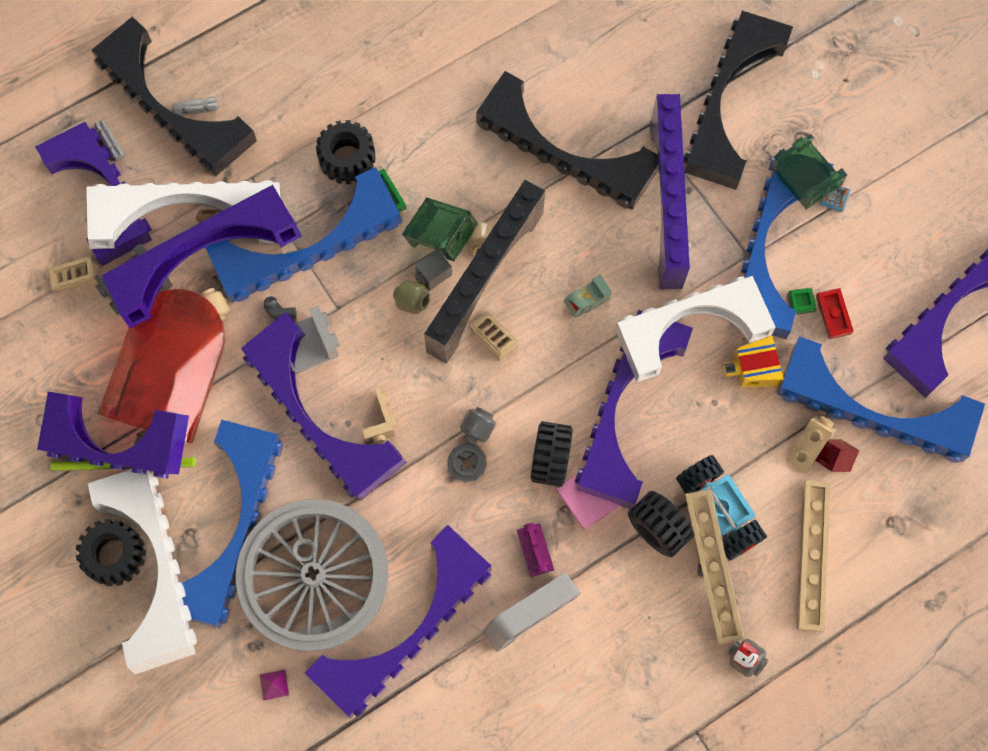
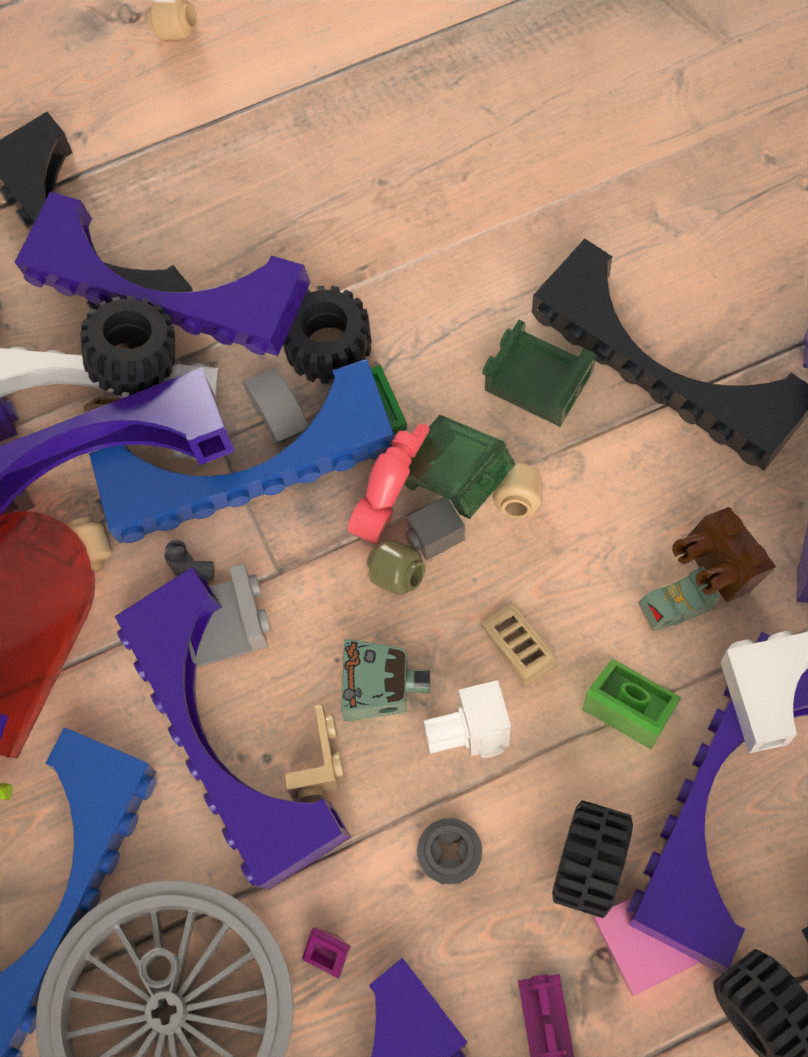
camera: 15 degrees right, 5 degrees down
light grey axle [172,97,218,115] -> none
black arch [424,180,545,364] -> none
dark grey head [460,407,496,444] -> none
none -> dark purple arch [15,192,311,356]
none -> black tyre [80,296,175,396]
none -> light grey slope [242,368,309,444]
none -> magenta slope [302,927,351,978]
none -> sand green torso [341,639,430,721]
none -> coral piece [348,424,430,545]
none -> white brick [423,680,511,758]
none -> clear green panel [482,319,596,427]
none -> bright green slope [582,658,681,749]
none -> reddish brown brick [672,507,777,602]

